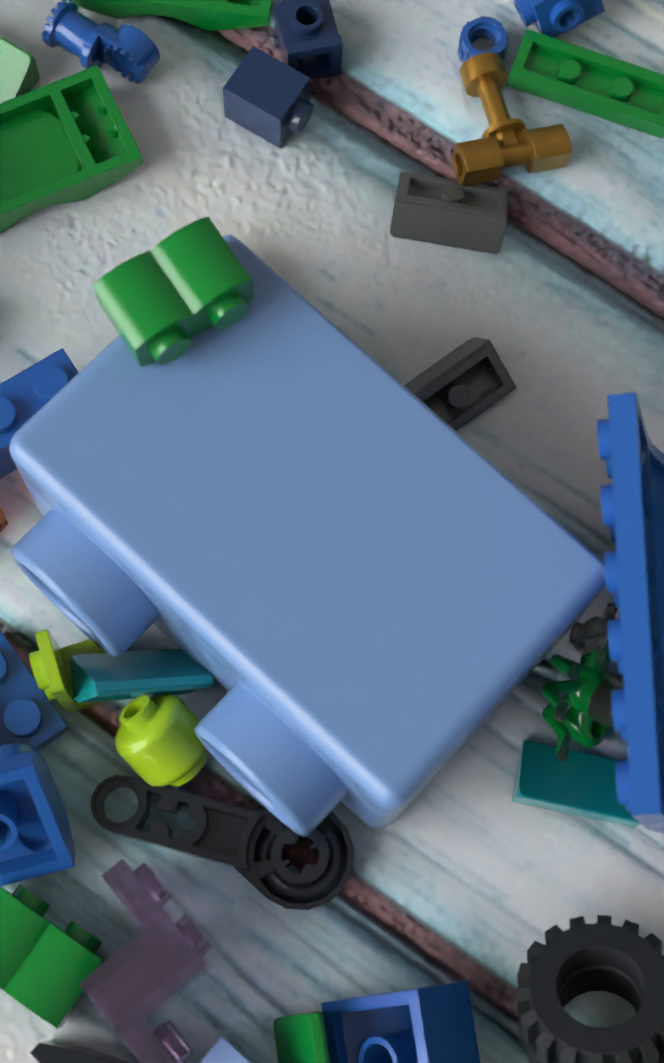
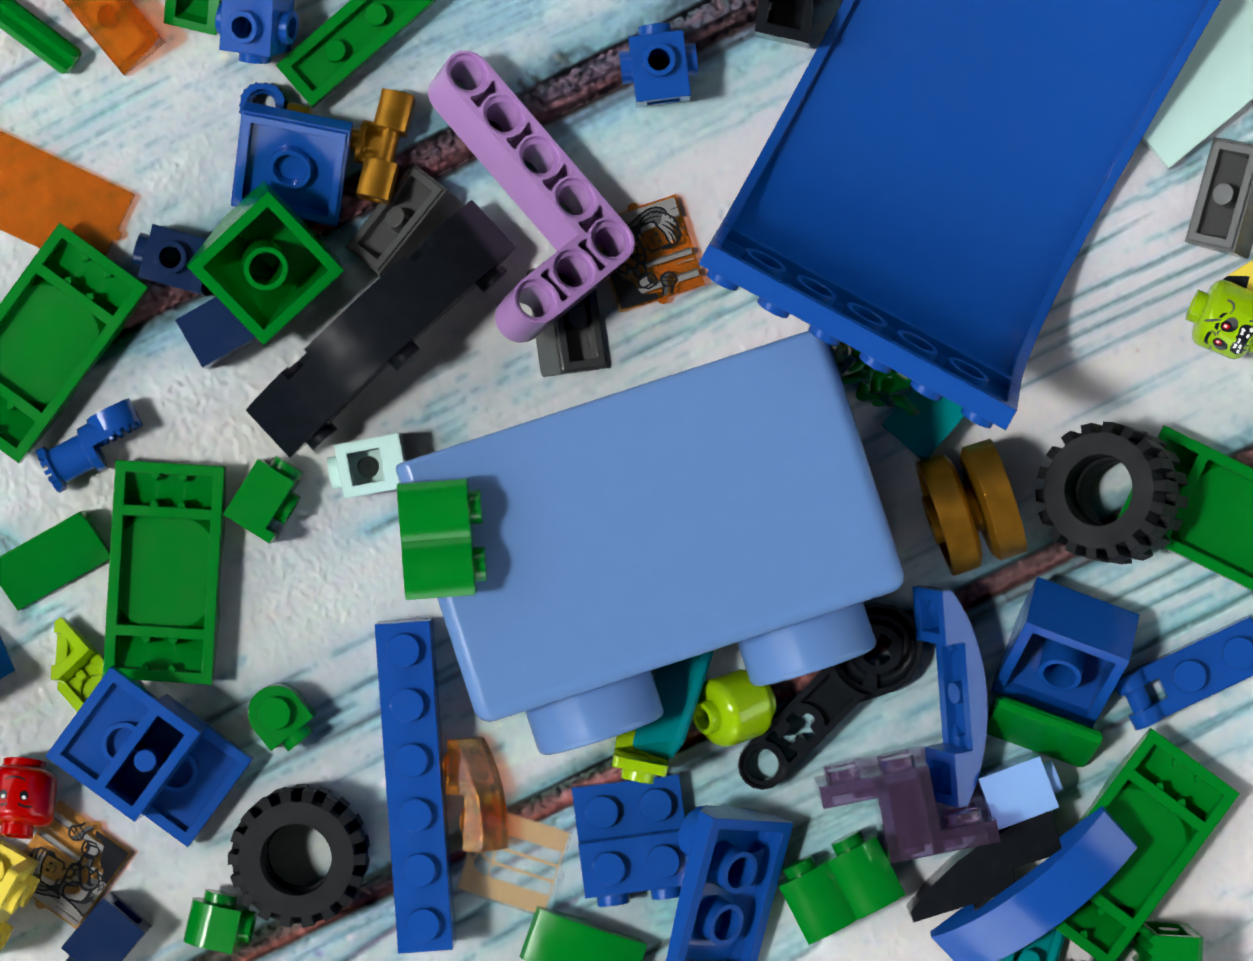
camera: 60 degrees left, 15 degrees up
none -> green slope [187,180,344,345]
none -> green brick [223,456,303,544]
none -> blue tile [231,101,353,227]
none -> black brick [246,200,516,458]
none -> lavender beam [428,51,635,343]
none -> piece [598,194,705,313]
none -> blue slope [912,585,988,808]
none -> pearl gold wheel [915,439,1027,576]

